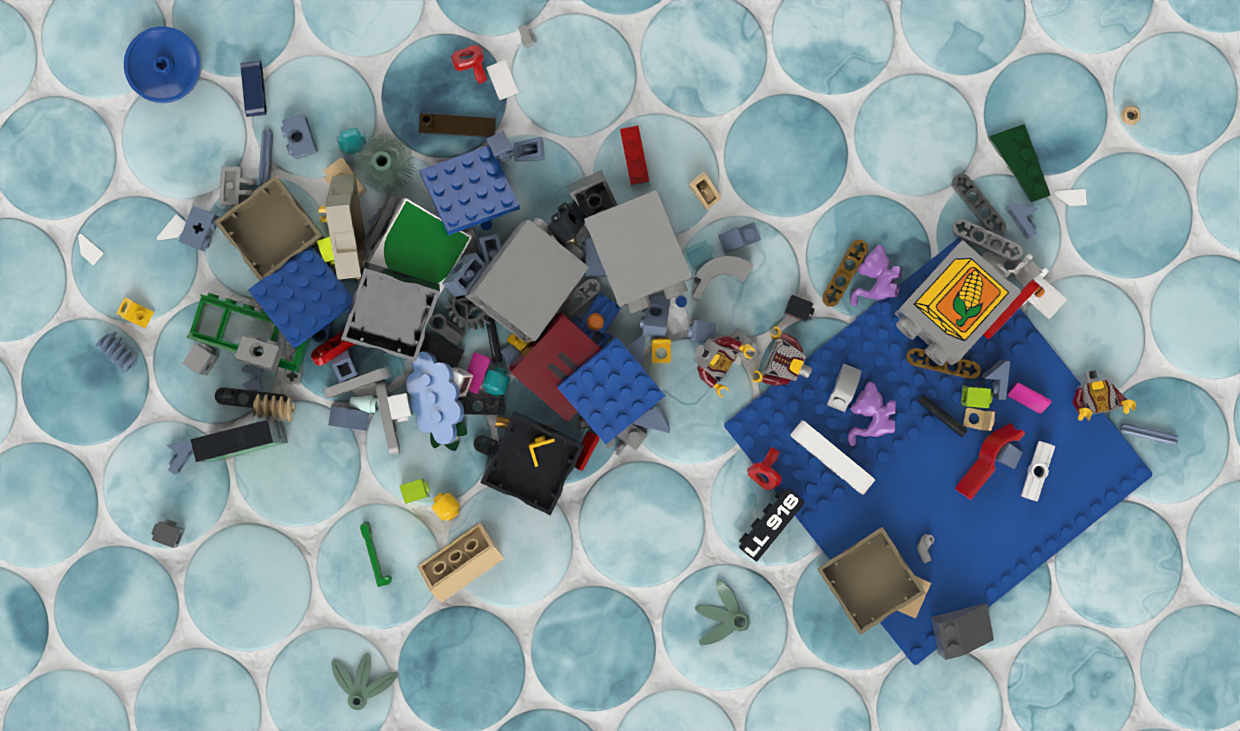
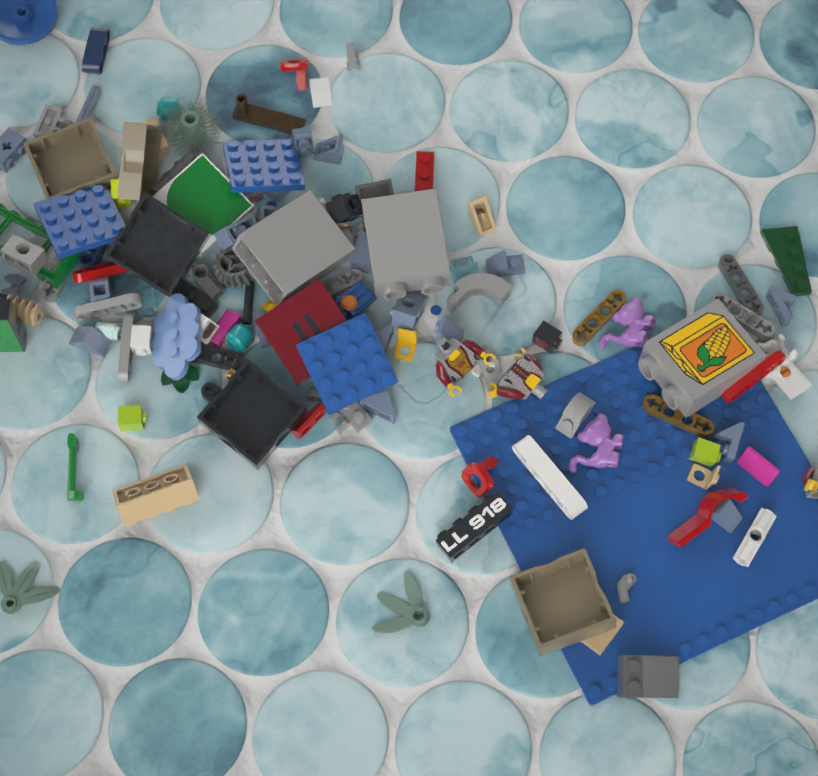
camera: 10 degrees right, 20 degrees down
sand blue brick [281,114,318,160] -> none
yellow head [432,492,460,522] -> none
yellow bracket [529,436,555,467] -> none
black piece [917,394,968,438] -> none

